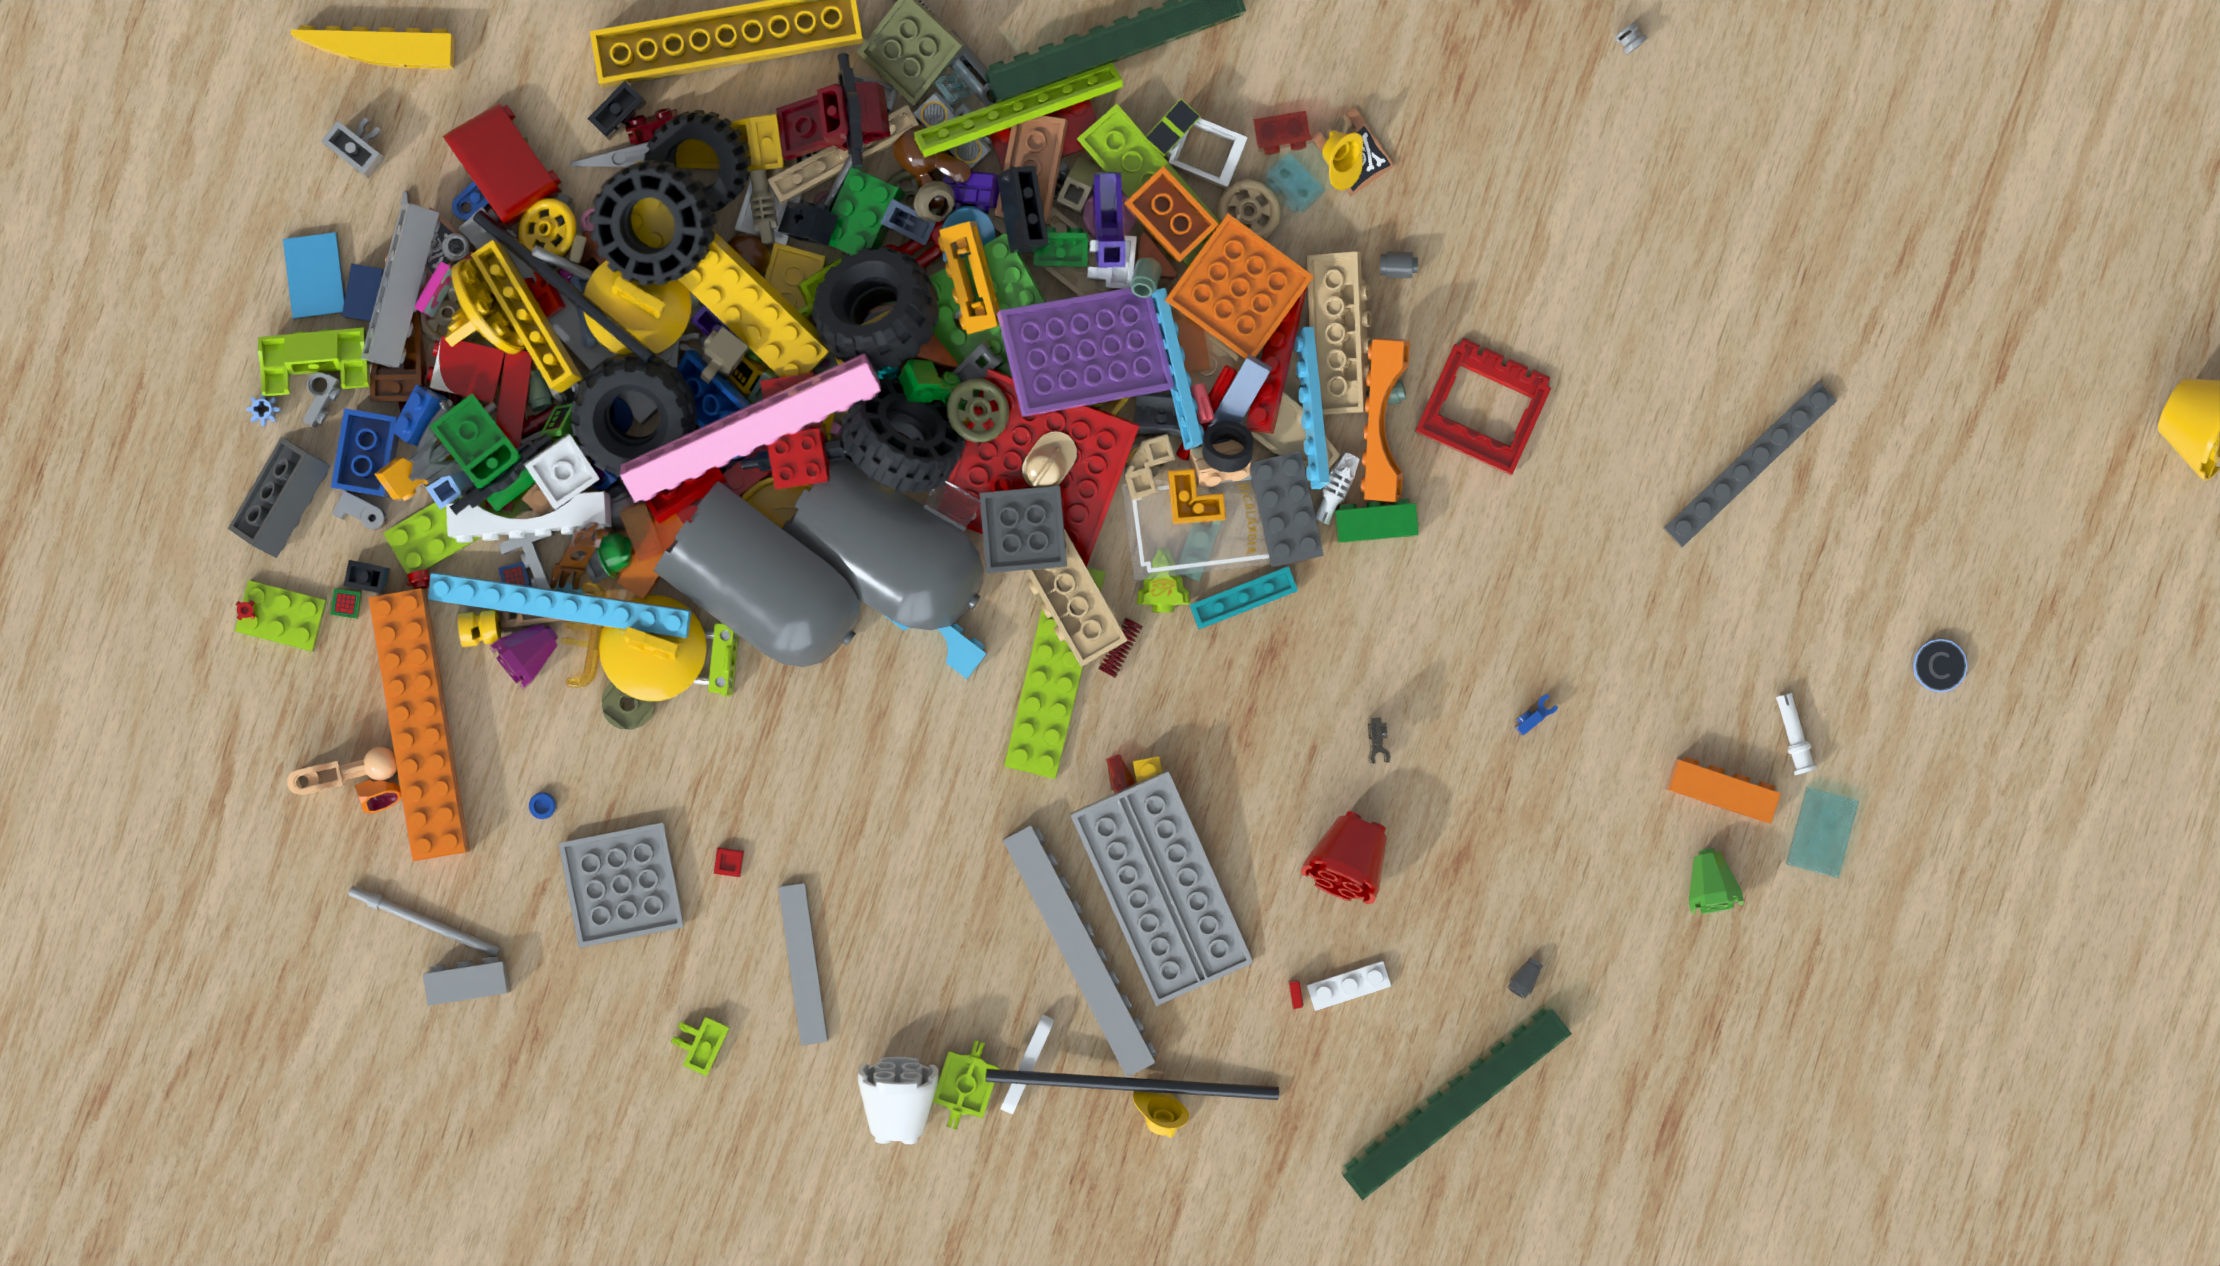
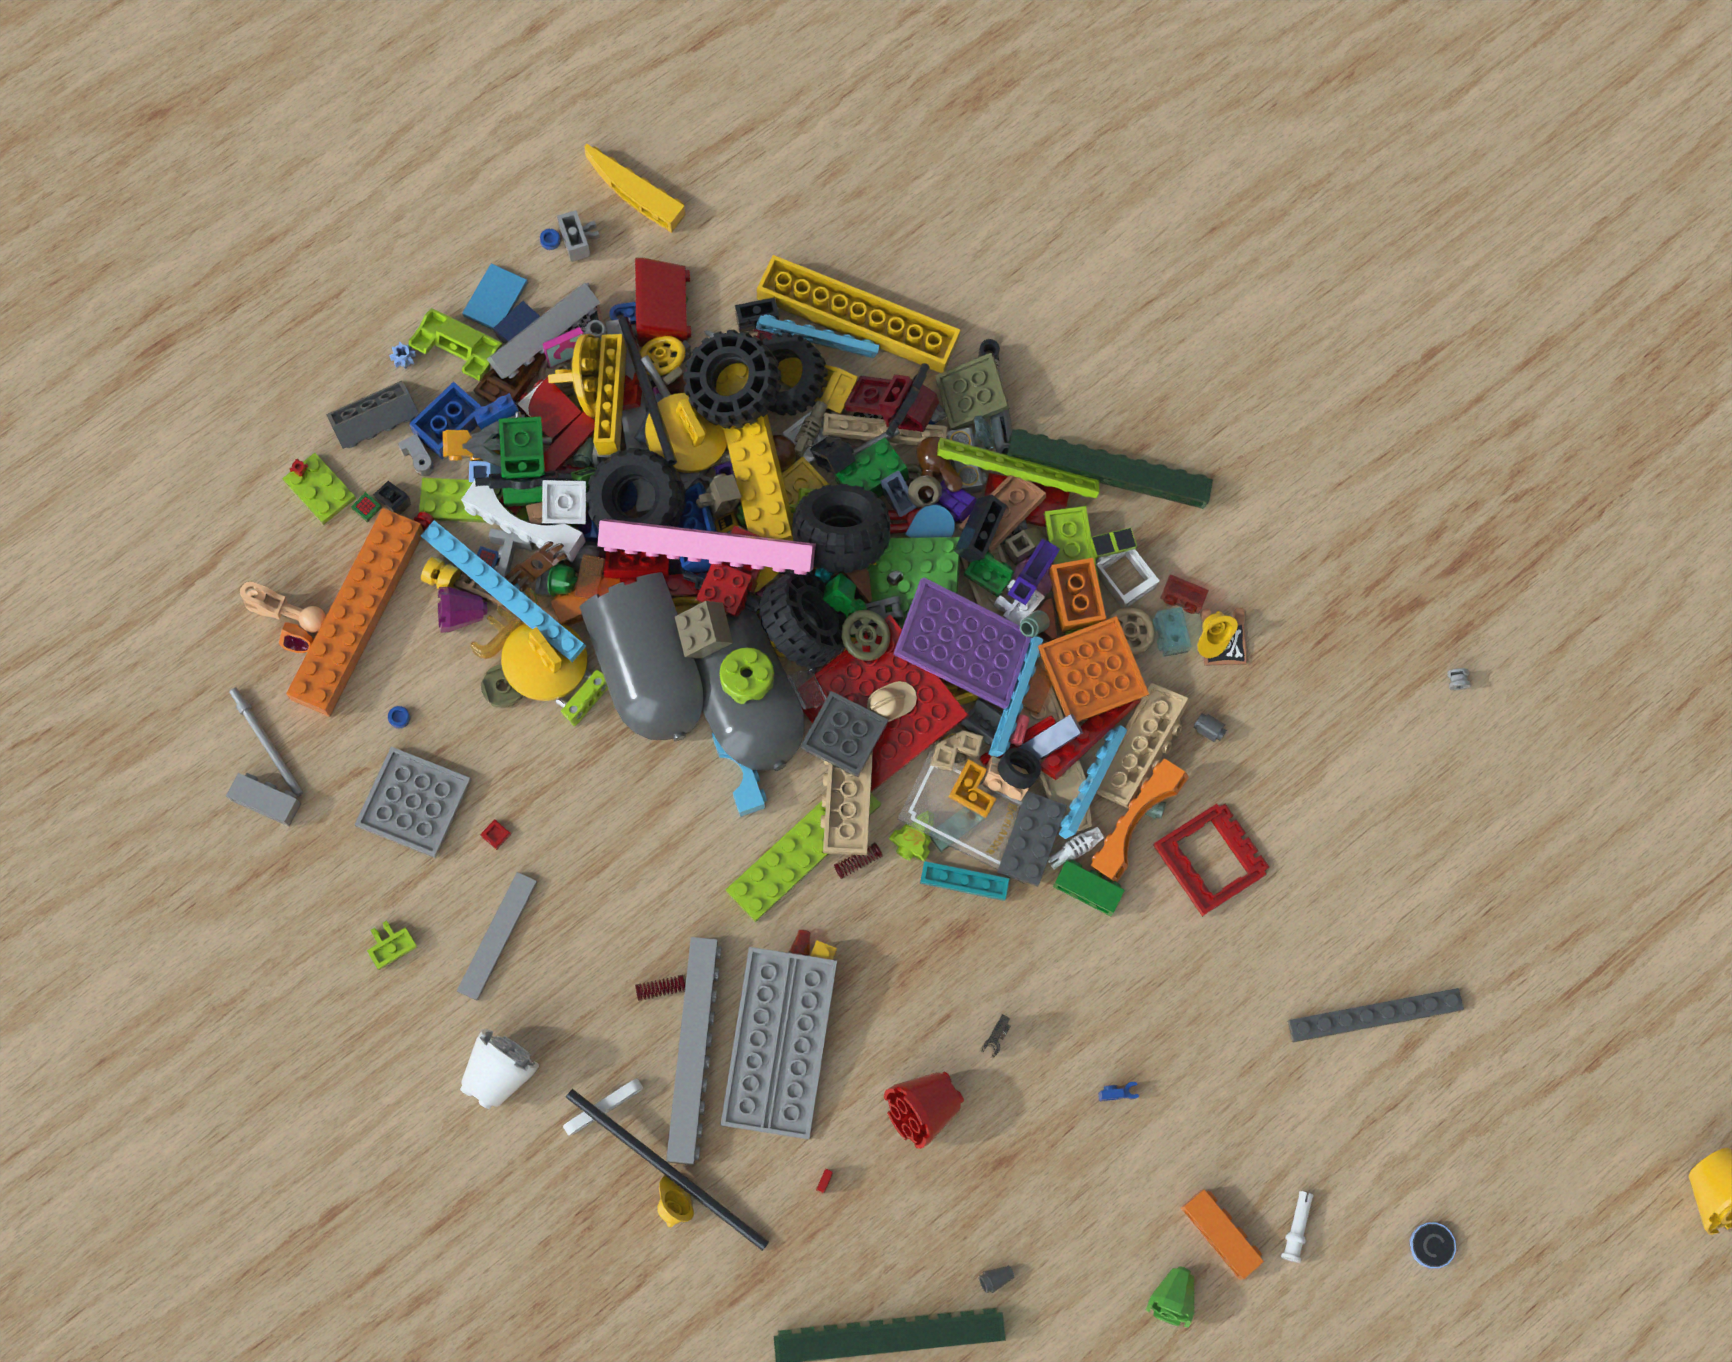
camera: 30 degrees right, 15 degrees down
light grey plate [302,373,342,427] -> none
lime plate [933,1040,999,1130] -> none
light orange brick [938,221,1000,334] -> none
white plate [1307,961,1391,1011] -> none
clear light blue tile [1786,787,1859,878] -> none
none -> blue tile [540,229,561,250]
none -> dark red piece [635,975,685,1001]
none -> dark tan brick [675,601,733,659]
none -> lime plate [719,647,774,704]
none -> medium azure plate [756,315,879,358]

